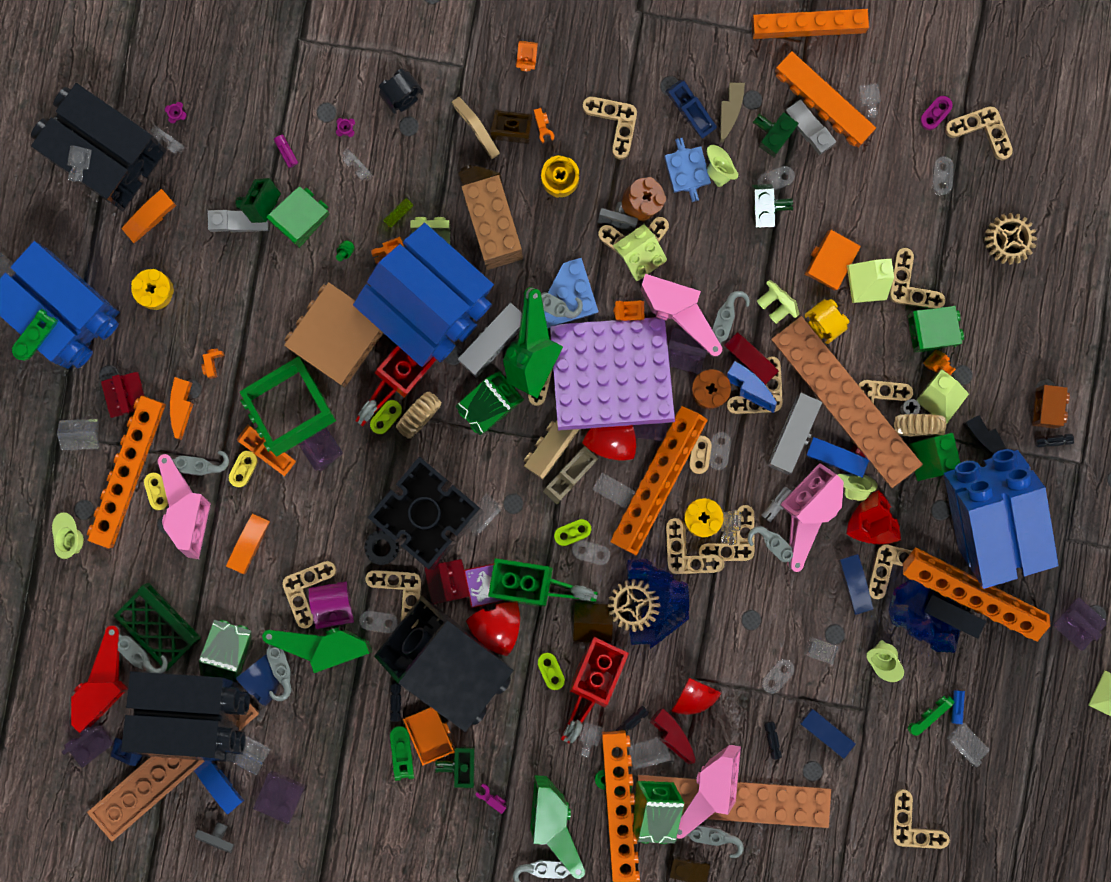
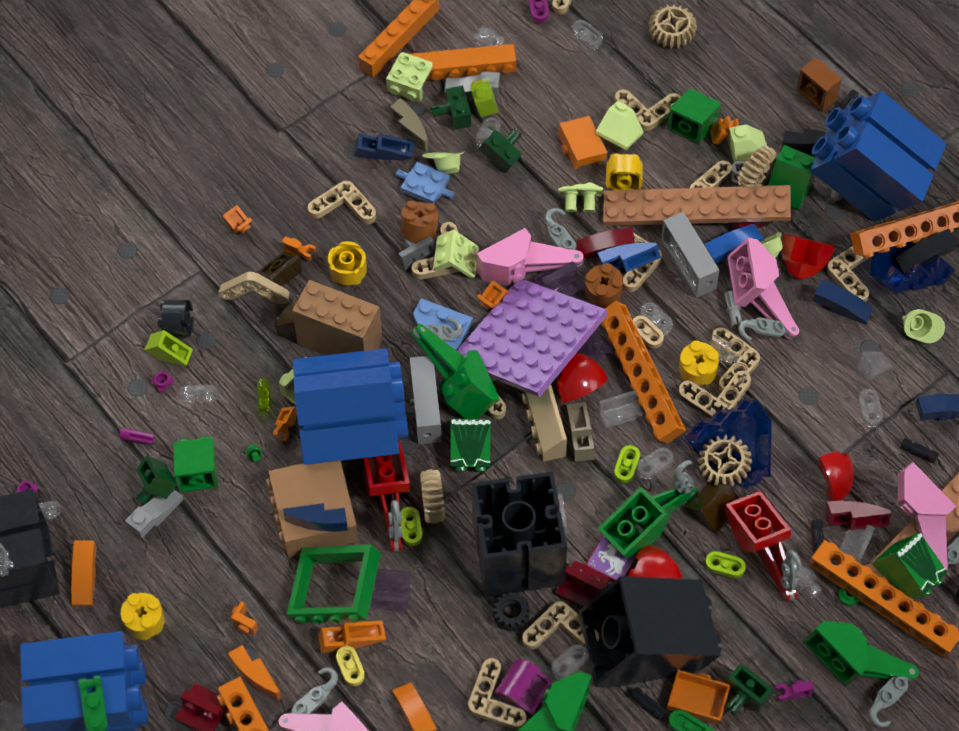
camera: 50 degrees left, 25 degrees down
none -> lime slope [145,330,193,366]
none -> dark blue slope [283,503,348,532]
none -> yellowish green bracket [386,52,433,102]
none -> lime slope [470,78,499,117]

